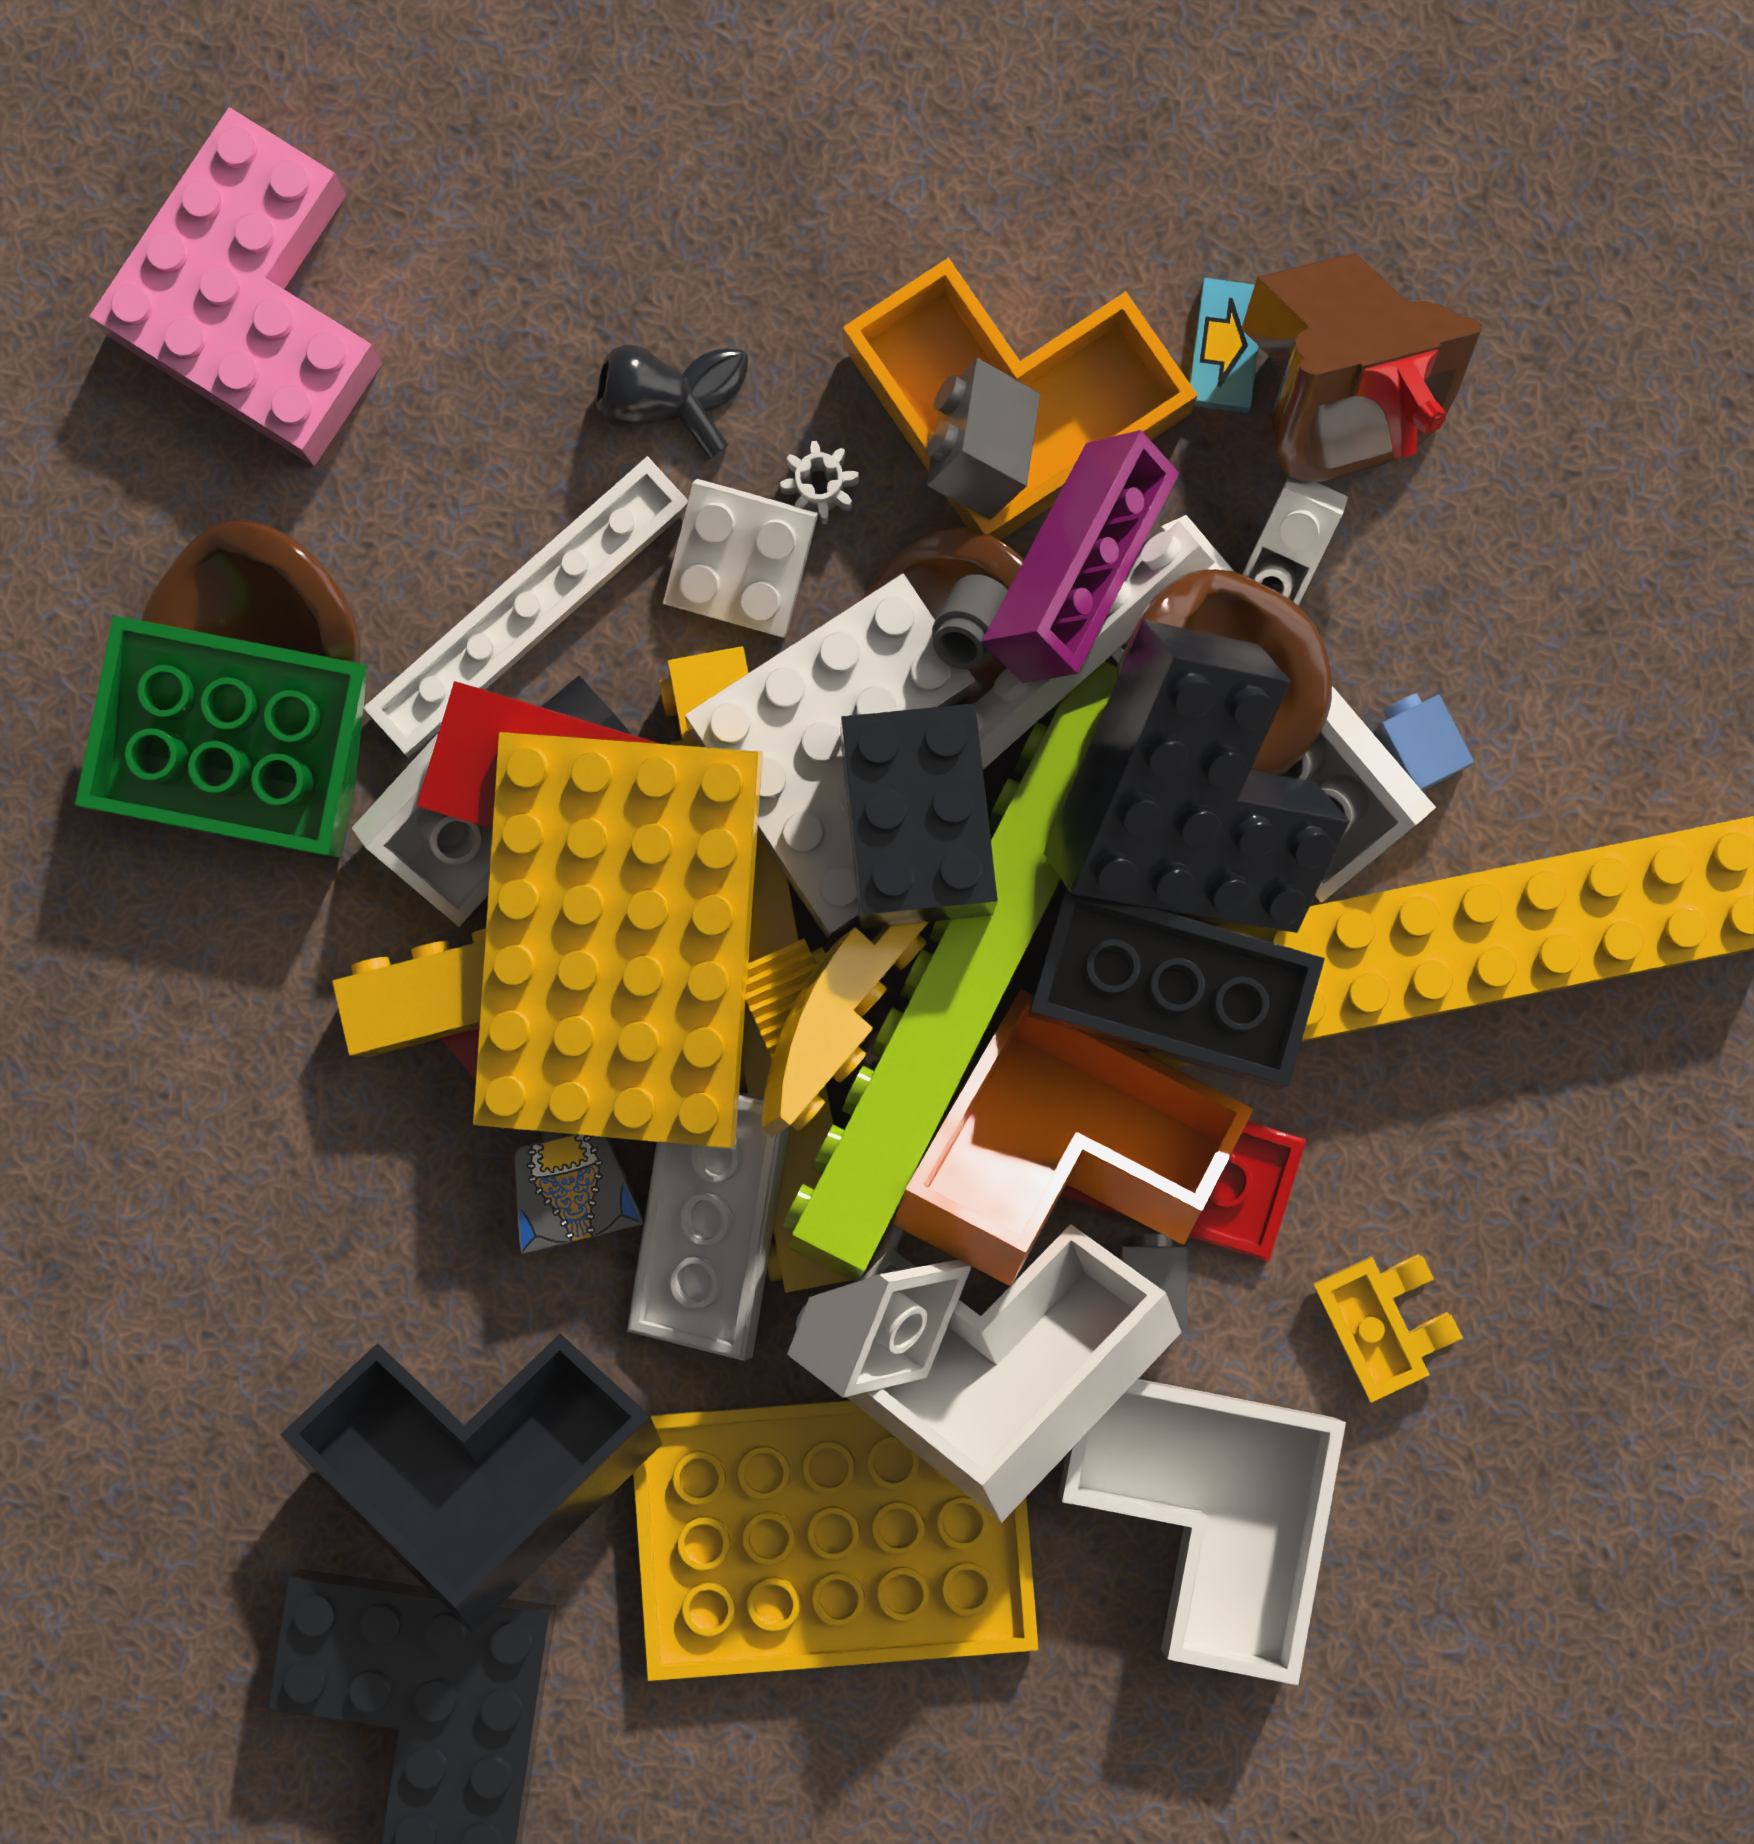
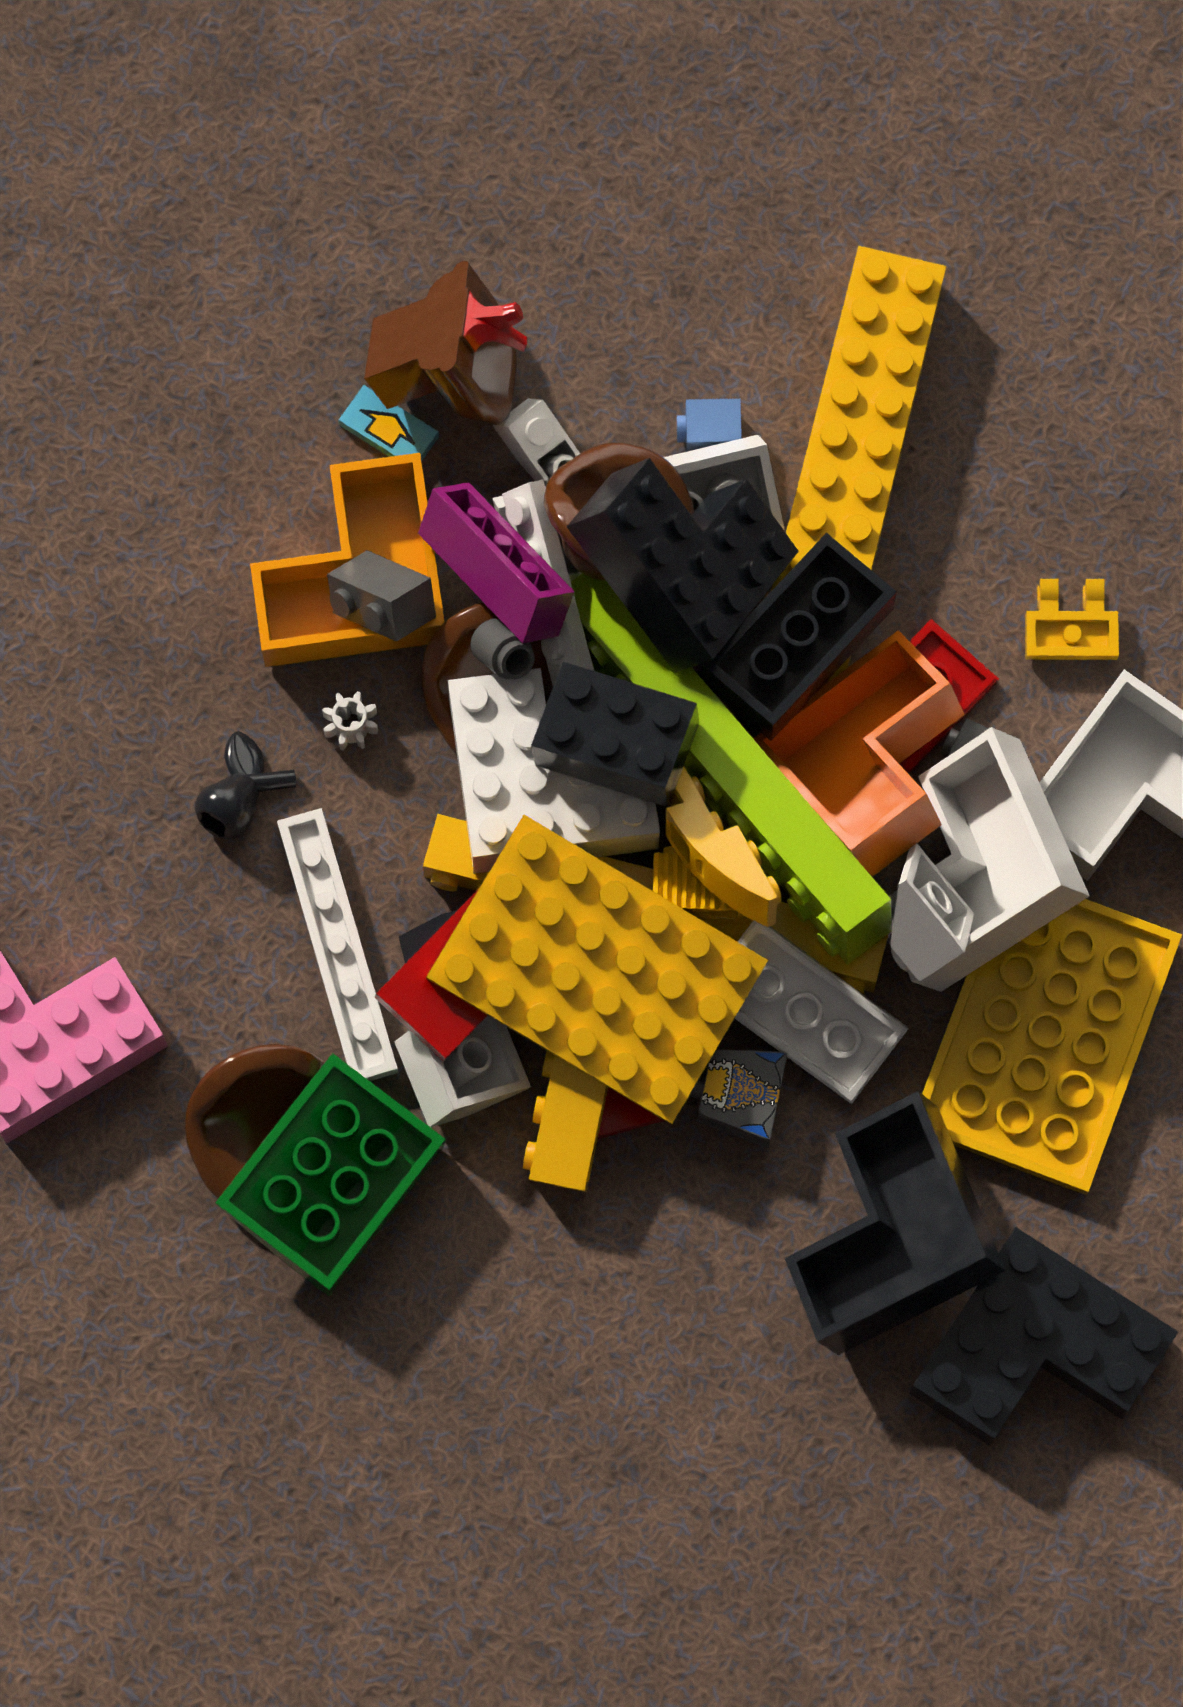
camera: 65 degrees left, 10 degrees down
white plate [663,479,818,638] -> none

